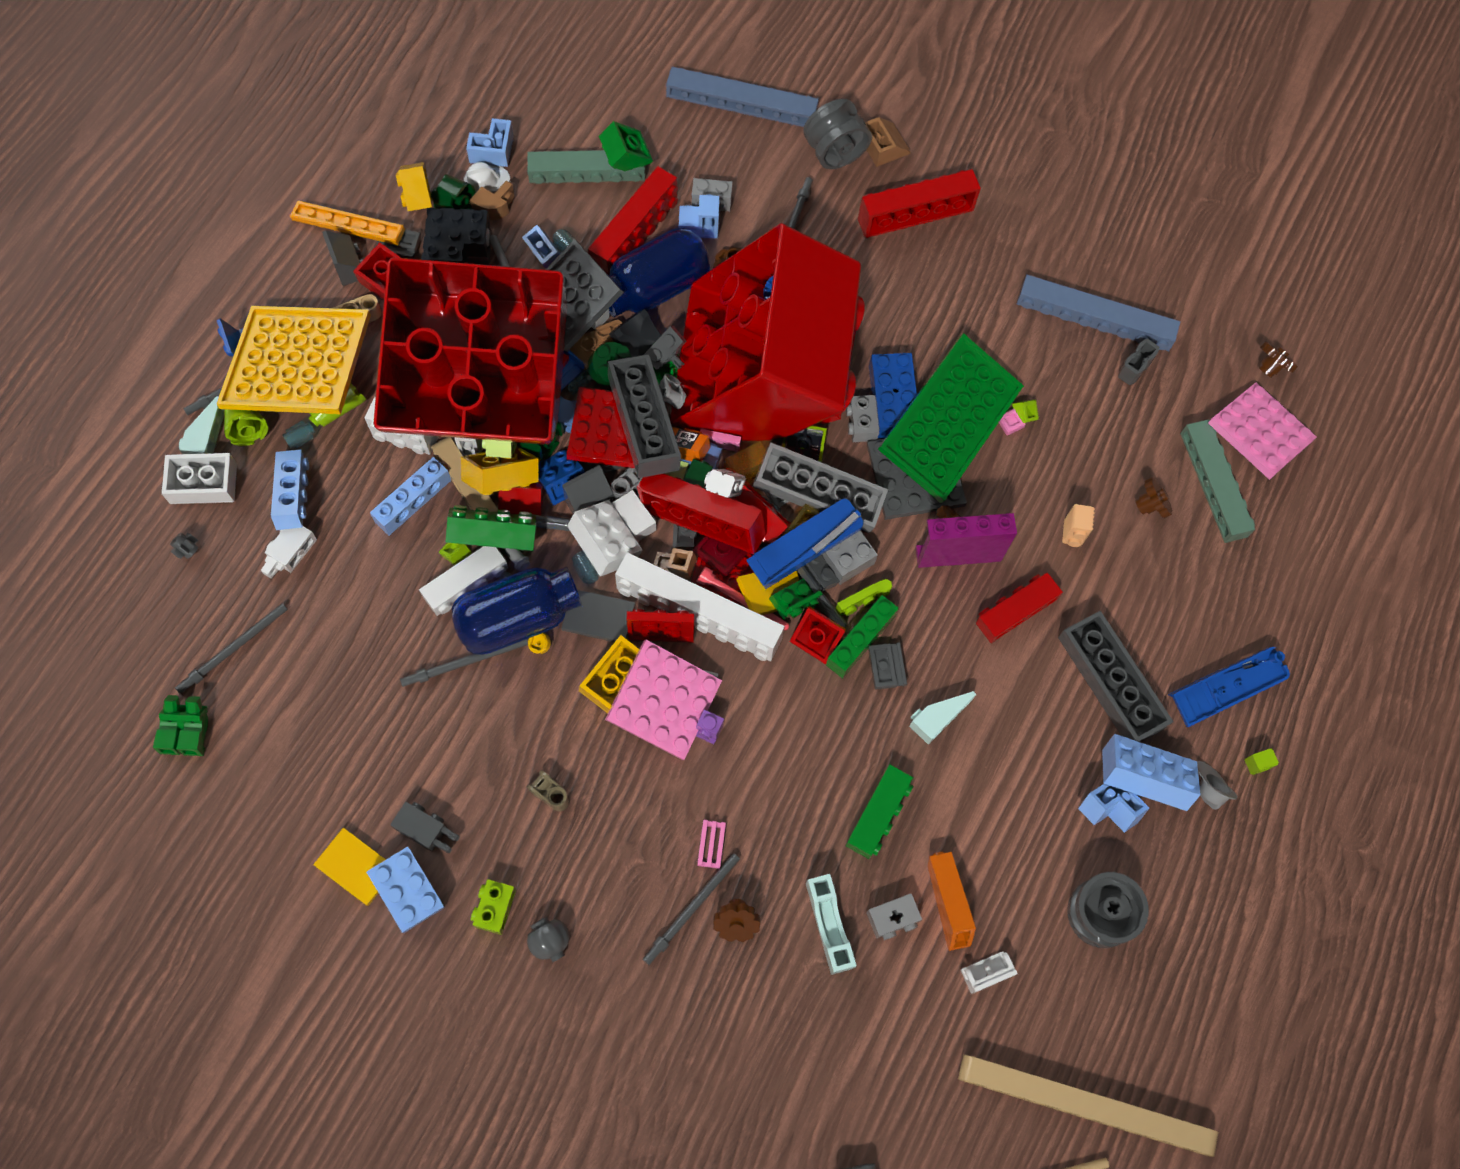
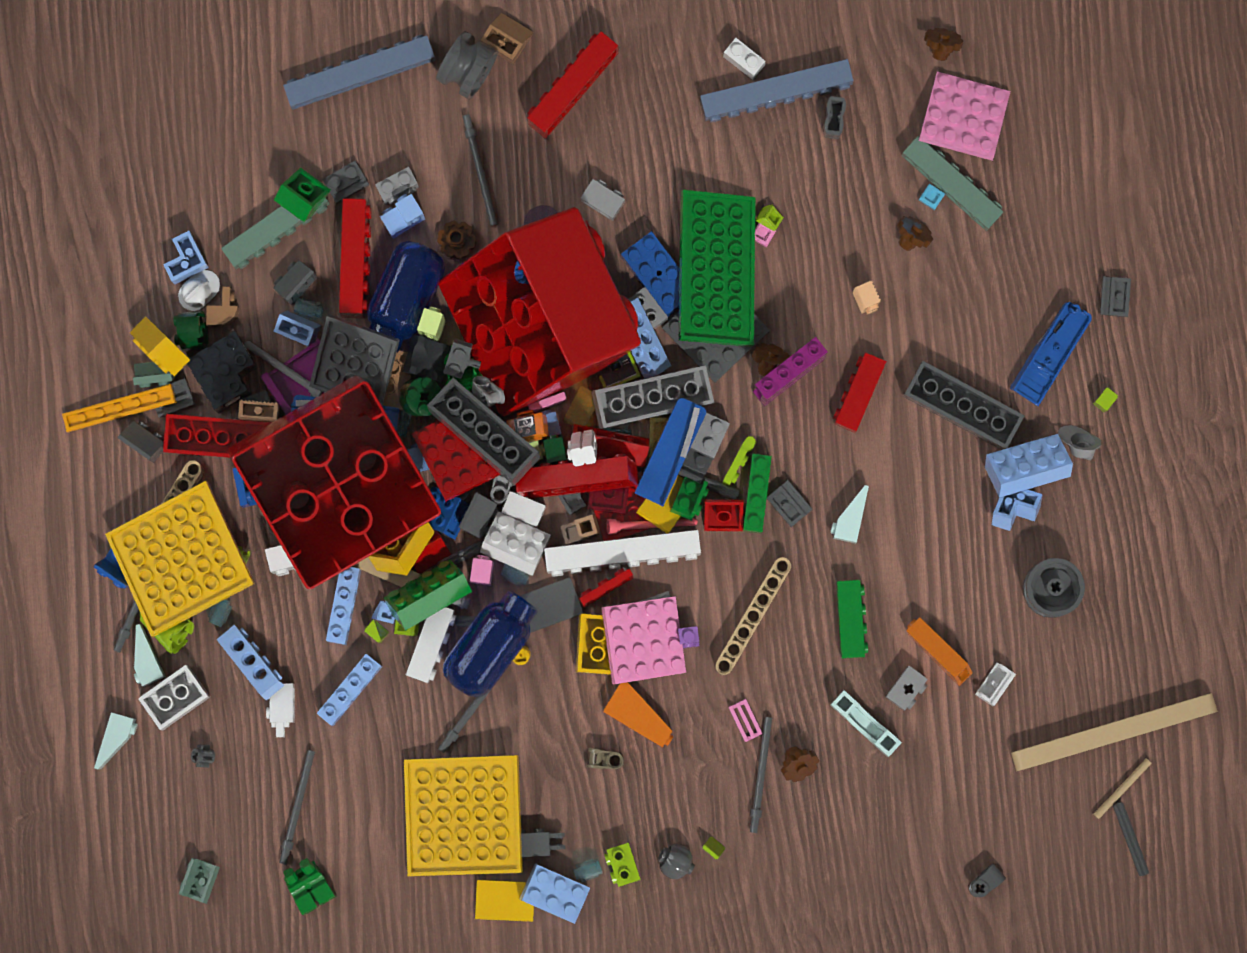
camera: 25 degrees left, 15 degrees up
none -> light aqua slope [94,712,138,769]
none -> sand green bracket [133,362,175,388]
none -> sand green bracket [179,858,220,904]
none -> dark grey slope [273,260,317,306]
none -> light blue brick [317,654,383,726]
none -> dark grey plate [322,161,369,204]
none -> lime slope [365,619,389,643]
none -> light blue slope [372,601,395,624]
none -> yellow plate [404,755,523,876]
none -> yellowish green brick [417,307,446,342]
none -> bright pink brick [470,555,494,586]
none -> clear light blue brick [573,858,603,883]
none -> light grey brick [580,179,625,221]
none -> orange slope [603,682,674,748]
none -> light blue brick [630,297,671,379]
none -> lime slope [702,837,725,859]
none -> tan beam [715,557,791,675]
none -> white brick [723,38,765,80]
none -> medium azure tile [919,183,945,210]
none -> dark grey plate [1100,276,1131,317]

